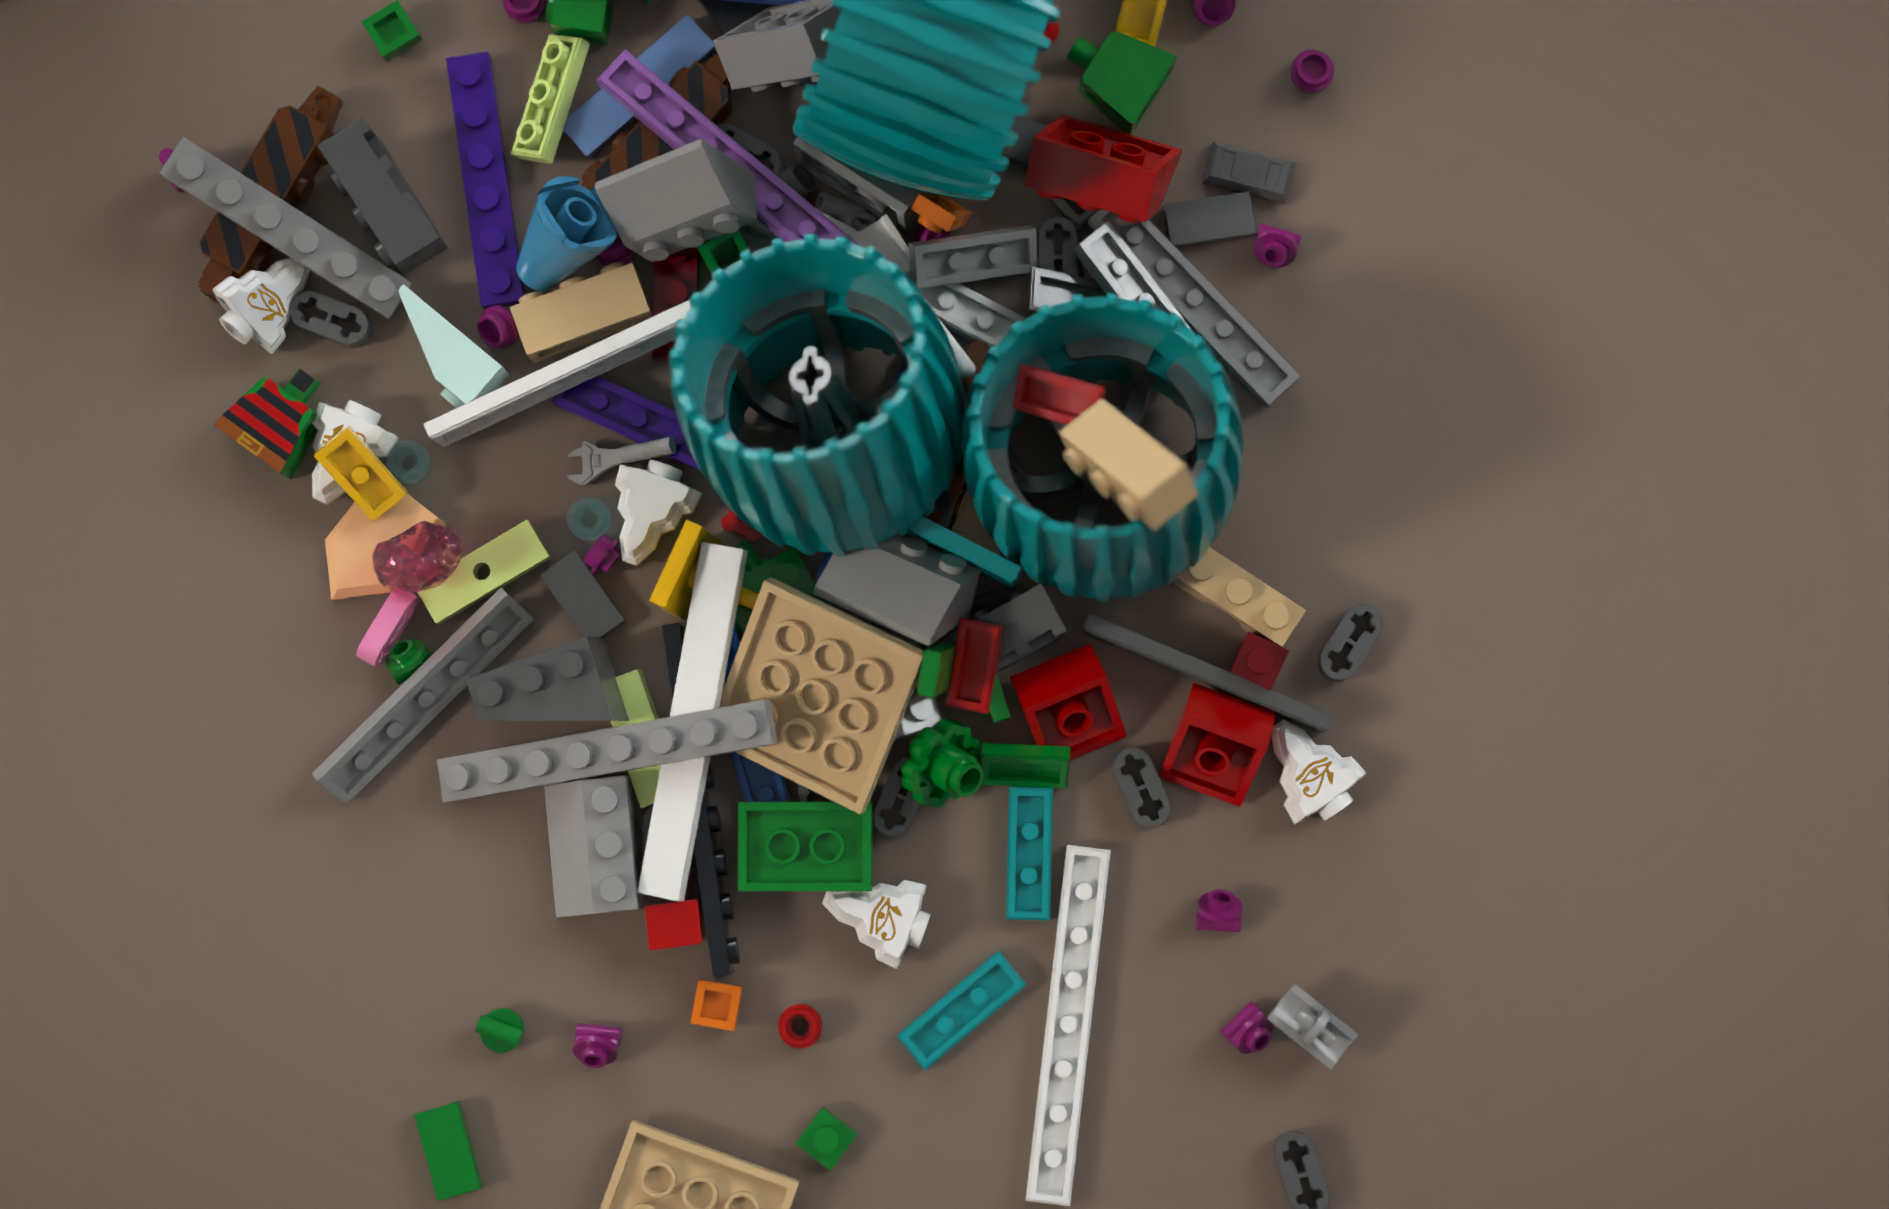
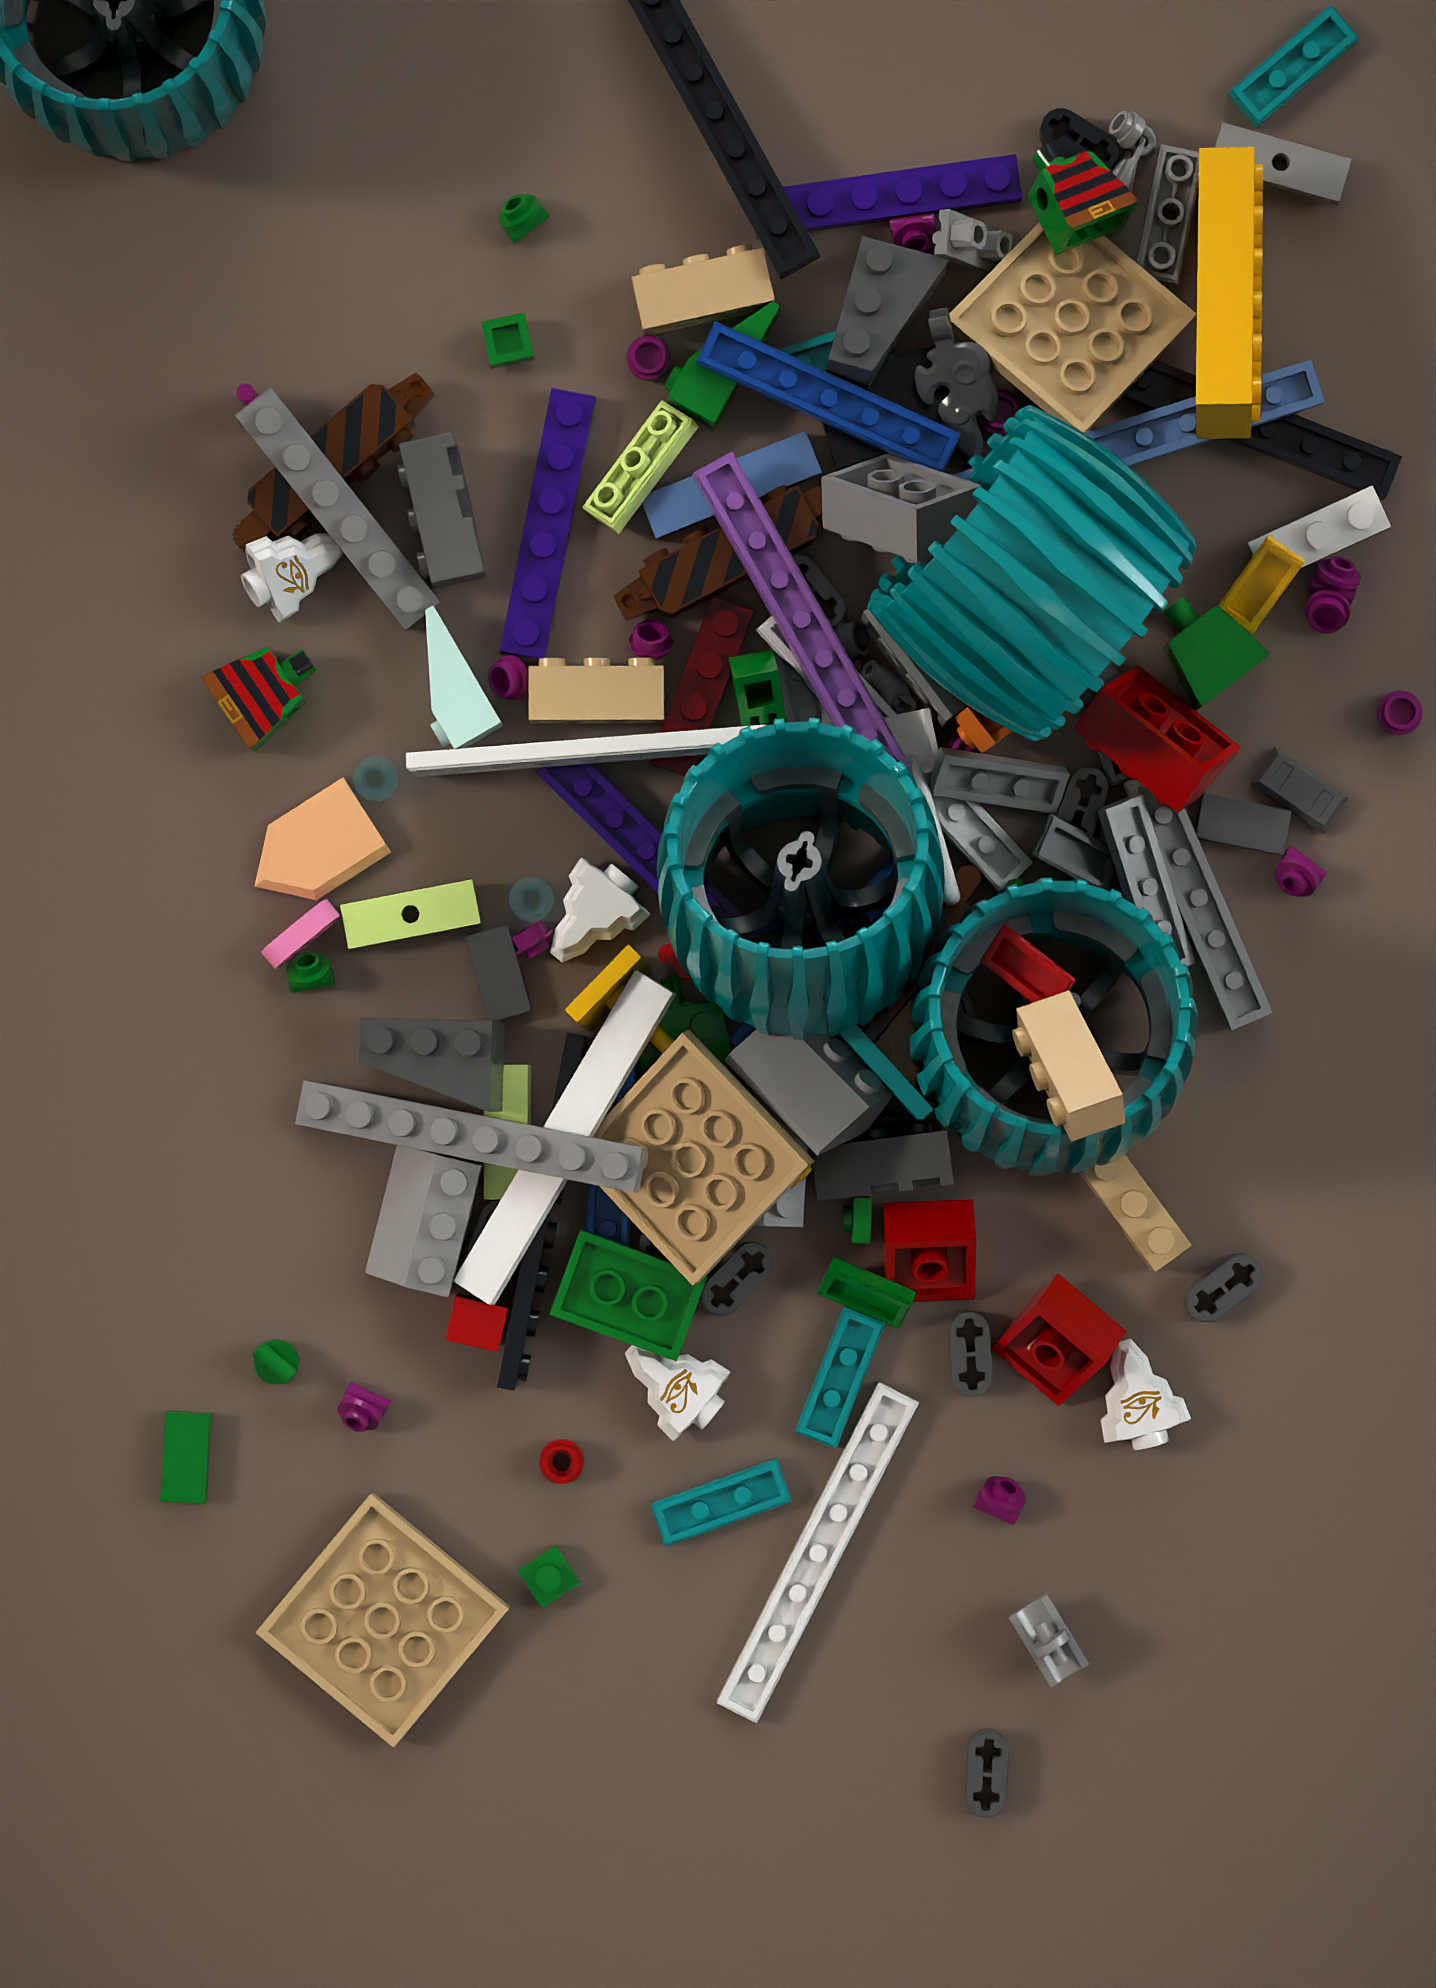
camera: 15 degrees right, 5 degrees up
dark grey beam [290,291,373,348] -> none
white rock [312,400,399,505] -> none
light grey plate [312,587,534,805] -> none
yellow plate [314,425,407,522] -> none
clear pink hair [372,521,463,592] -> none
dark azure cone [516,176,618,291] -> none
light grey piece [567,437,677,486] -> none
light grey slope [595,138,757,262] -> none
orange plate [690,979,743,1031] -> none
green plant [901,718,984,808] -> none
green tile [917,642,955,698] -> none
red tile [945,618,1004,714] -> none
dark grey tile [1081,613,1334,733] -> none
magenta plate [1220,1001,1273,1054] -> none
dark red brick [1228,632,1289,691] -> none

